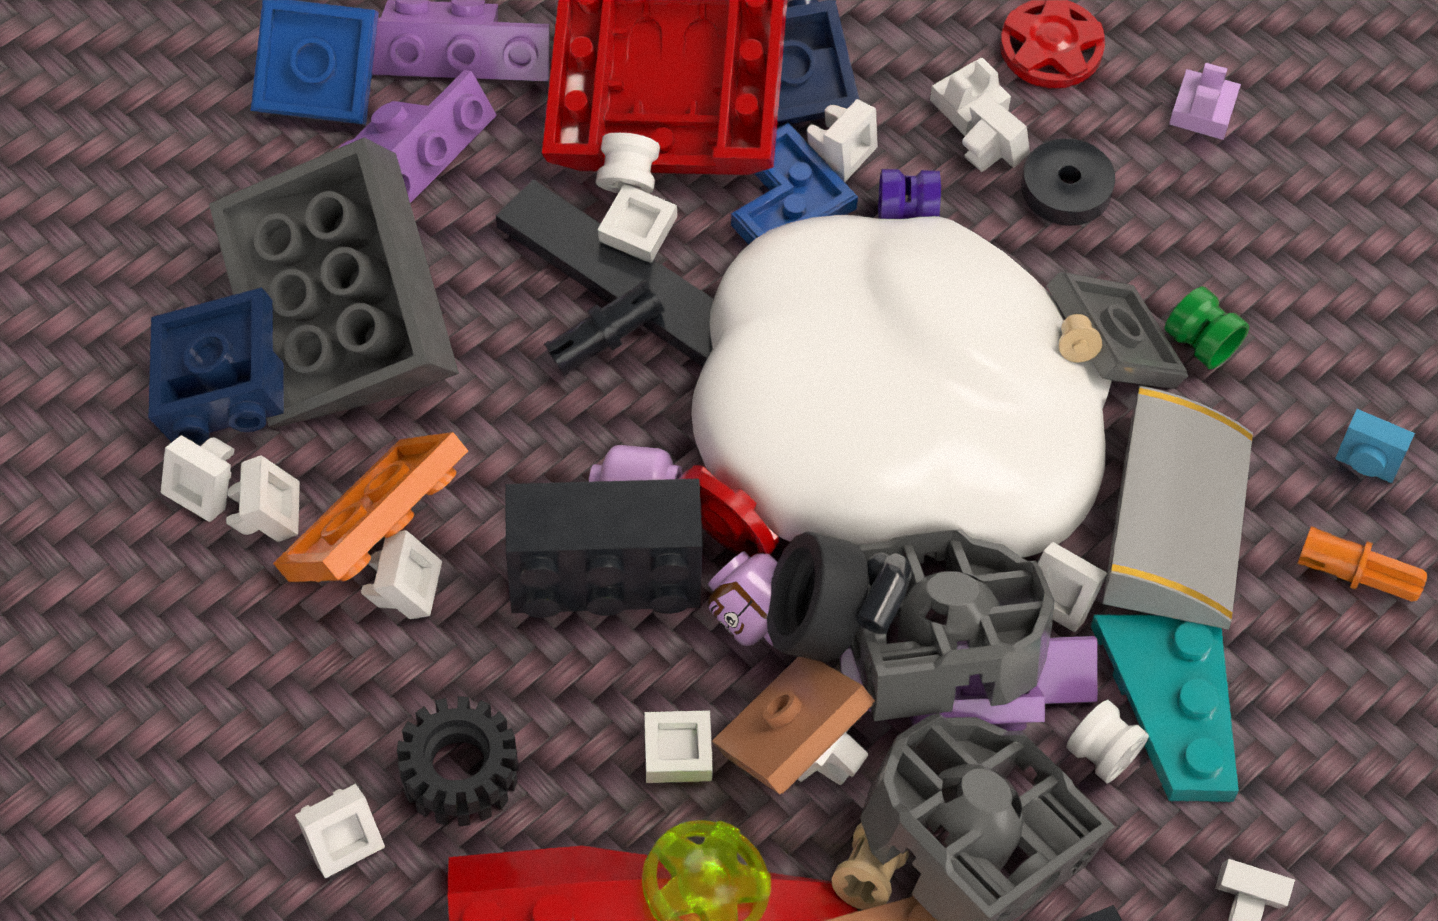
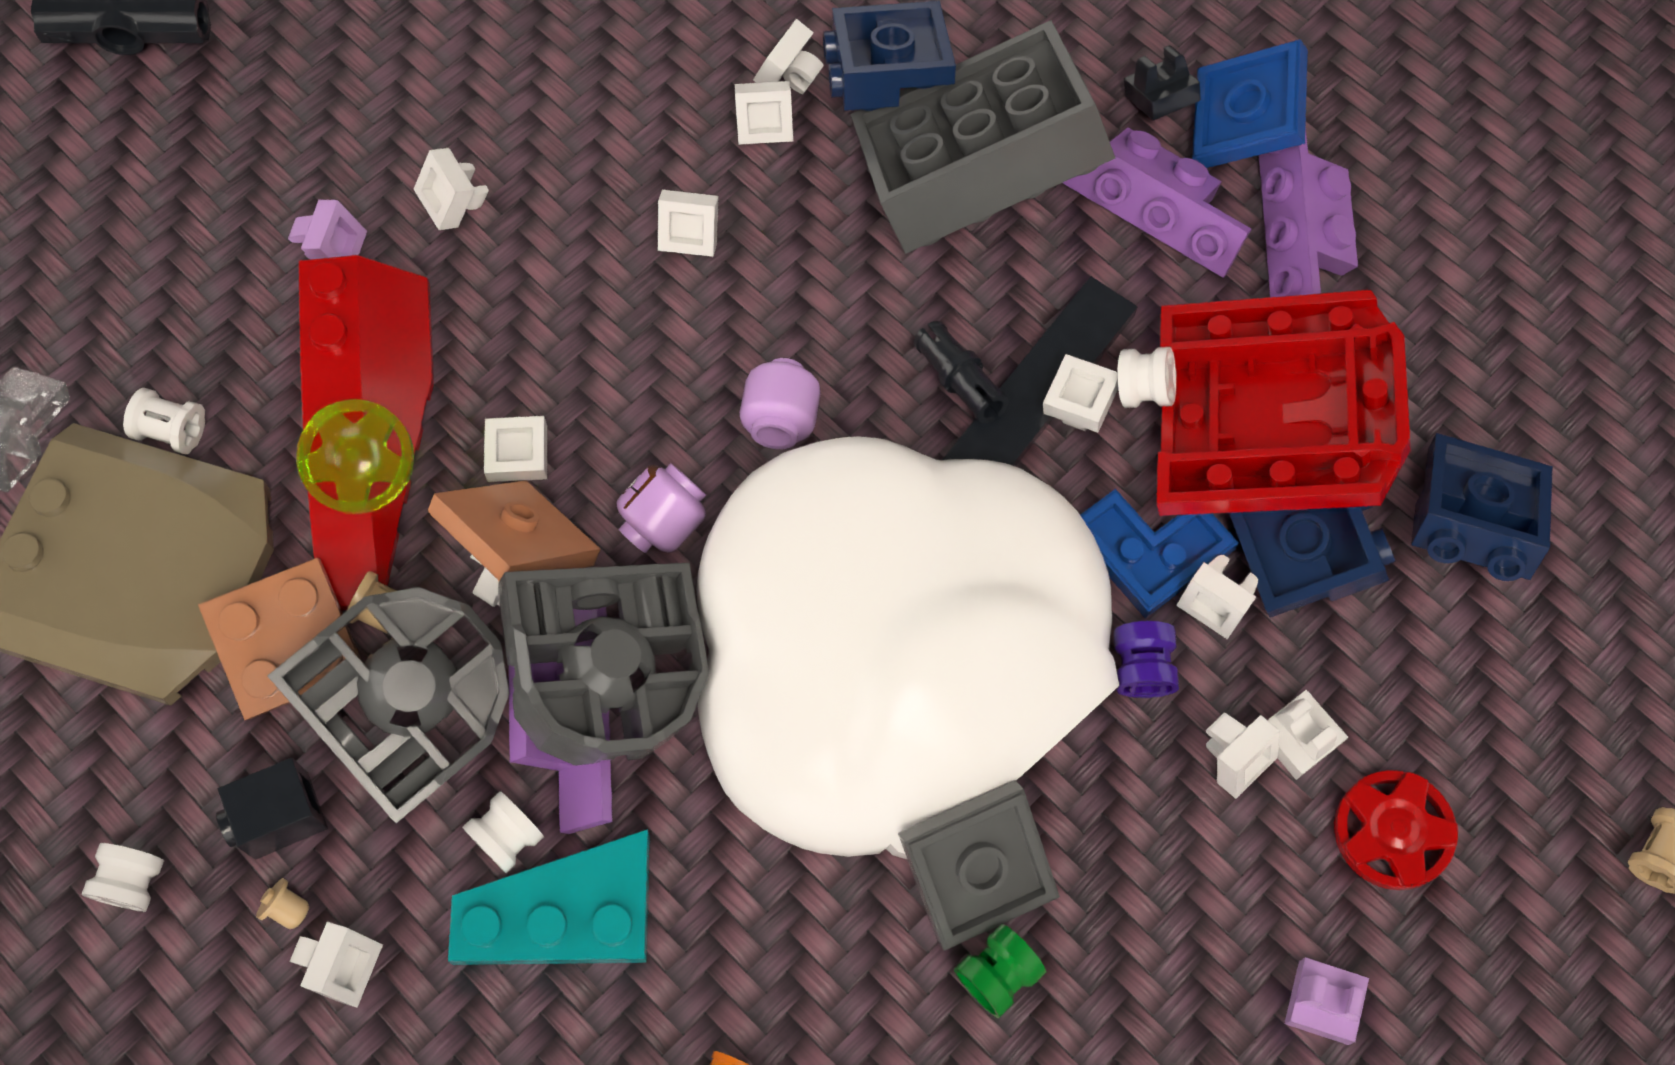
camera: 90 degrees right, 10 degrees up
orange plate [273,432,468,582] -> none
black tyre [397,696,519,826] -> none
black brick [505,479,703,618] -> none
red wheel [679,465,779,557] -> none
black tyre [767,531,869,662] -> none
black arm [856,552,912,635] -> none
black piece [1021,138,1115,225] -> none
white tile [1038,542,1108,632] -> none
tan piece [1059,314,1102,362] -> none
light grey slope [1103,385,1253,629] -> none
none -> black tile [1124,45,1201,121]

